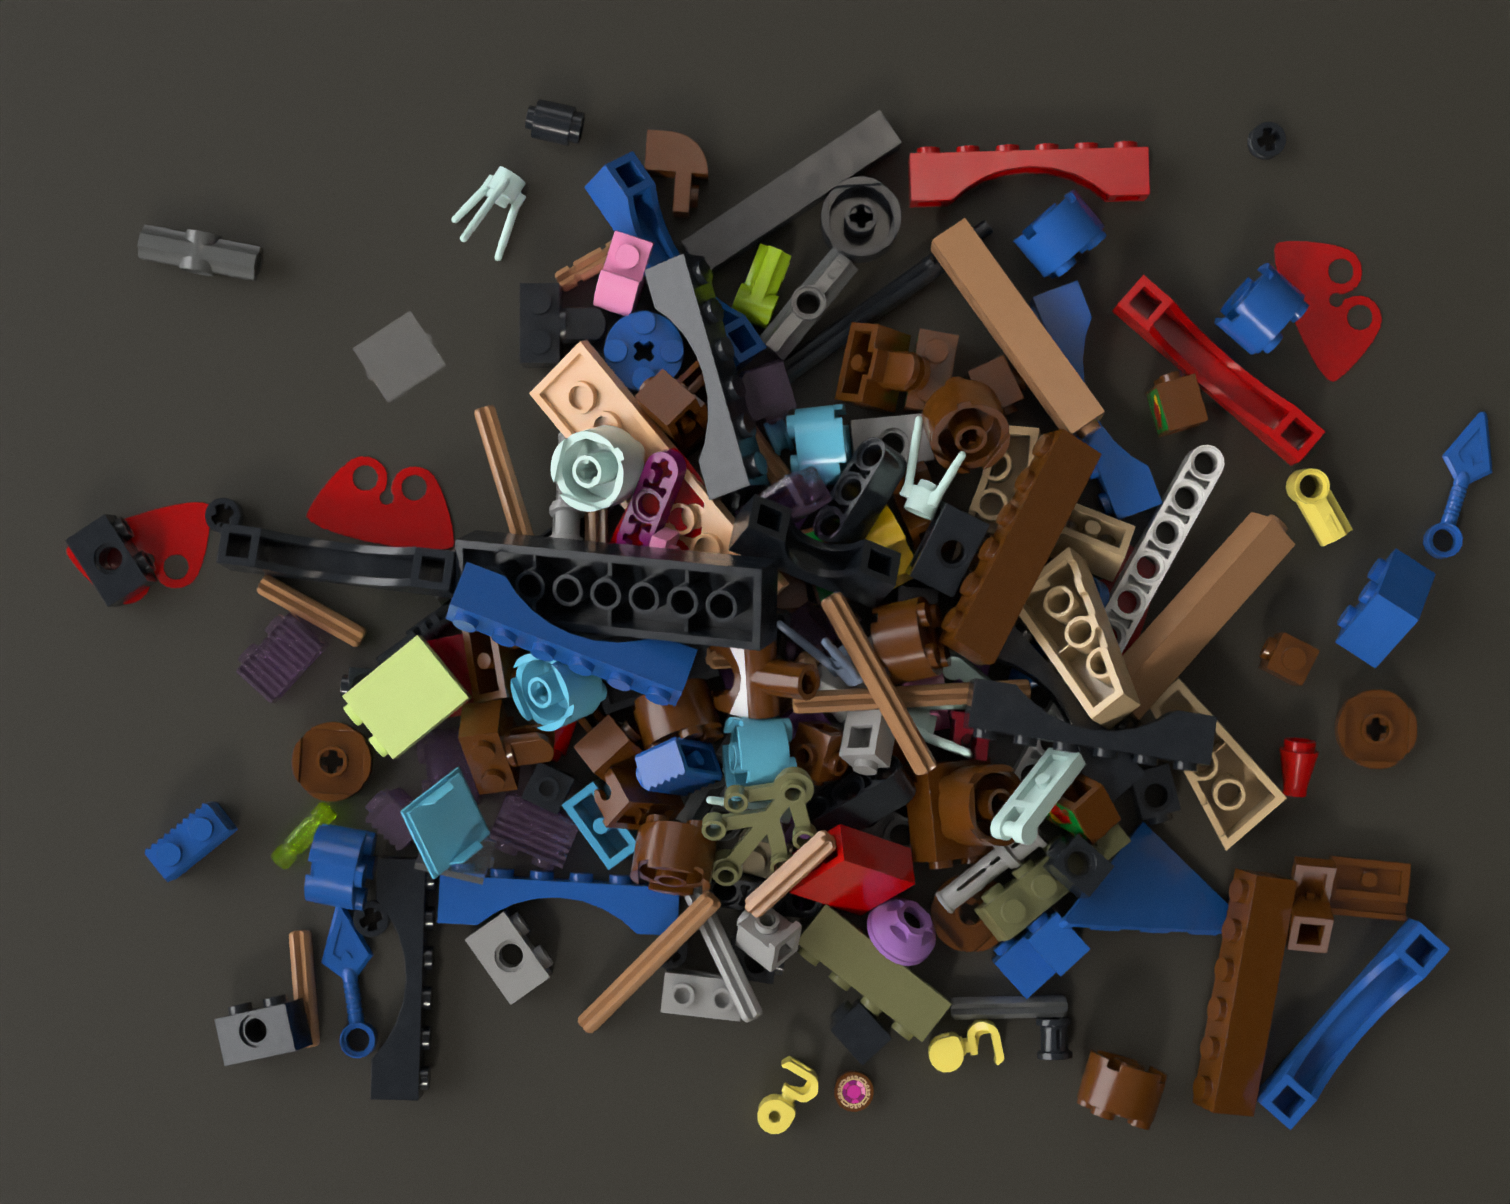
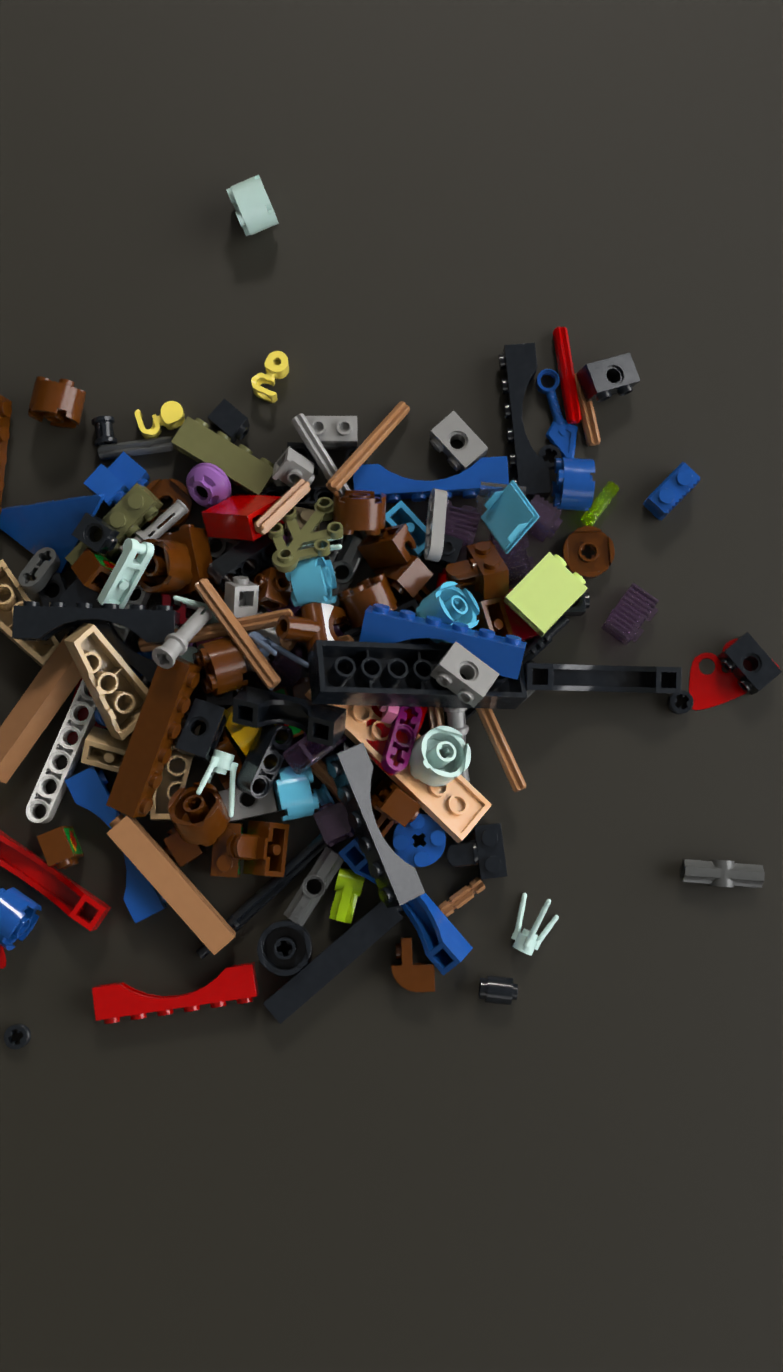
camera: 165 degrees right, 5 degrees down
medium nougat axle [257,575,367,647] -> none
red piece [306,456,454,550] -> none
clear piece [352,311,446,403] -> none
bright pink brick [593,230,654,316] -> none
blue brick [635,737,723,796] -> none
tile [834,1070,874,1112] -> none
blue brick [1013,189,1107,279] -> none
none -> dark grey beam [18,547,60,594]
none -> light grey pin [152,606,212,669]
none -> light grey beam [424,488,447,562]
none -> light grey brick [430,641,499,708]
none -> red axle [553,327,582,424]

